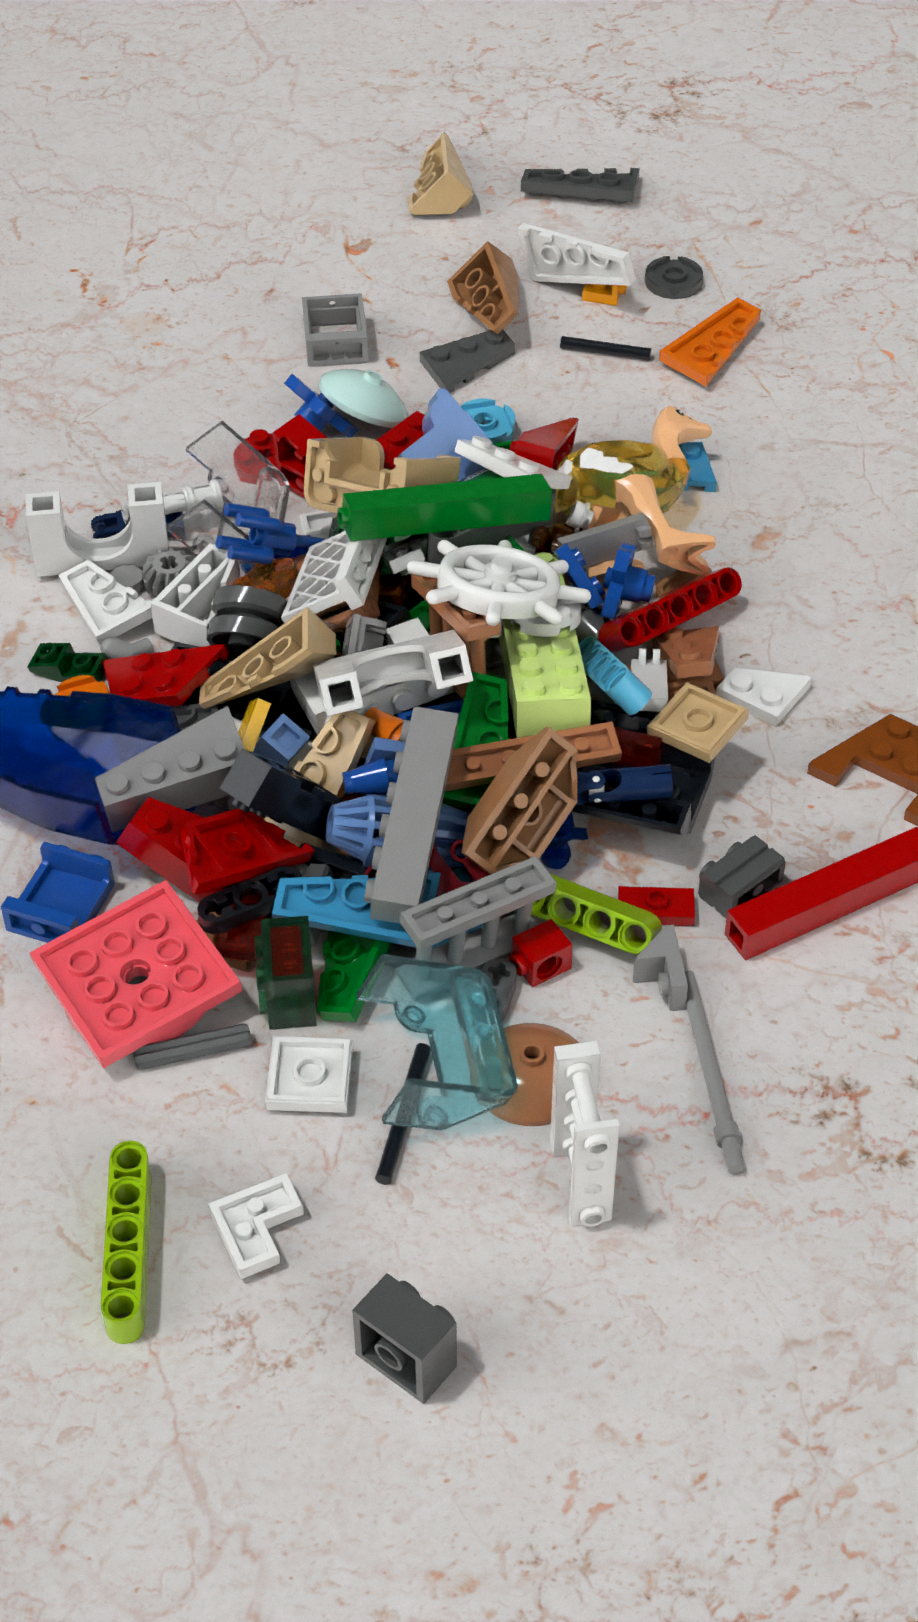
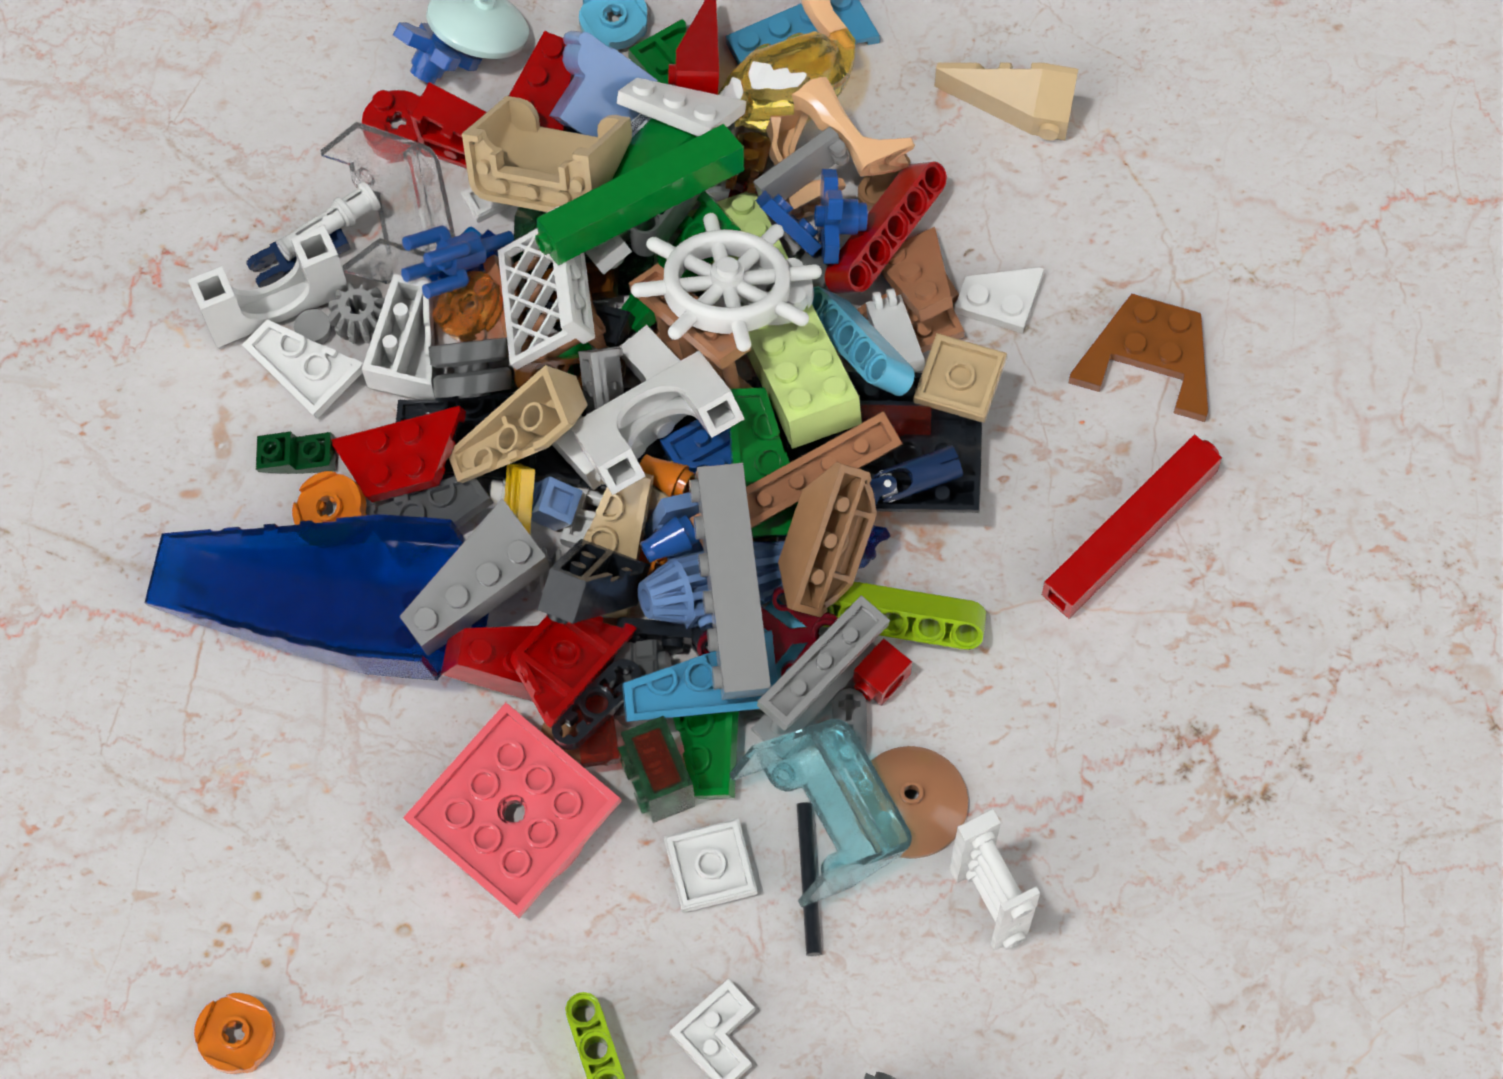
camera: 15 degrees left, 20 degrees up
blue panel [1,842,115,943] -> none
light grey arm [100,637,154,659] -> none
dark grey axle [133,1023,252,1070] -> none
white plate [566,500,594,533] -> none
red plate [618,886,695,926] -> none
light grey slope [633,924,688,1011] -> none
light grey bar [685,971,744,1174] -> none
dark grey brick [698,835,786,918] -> none
none -> tan wedge [934,63,1078,141]

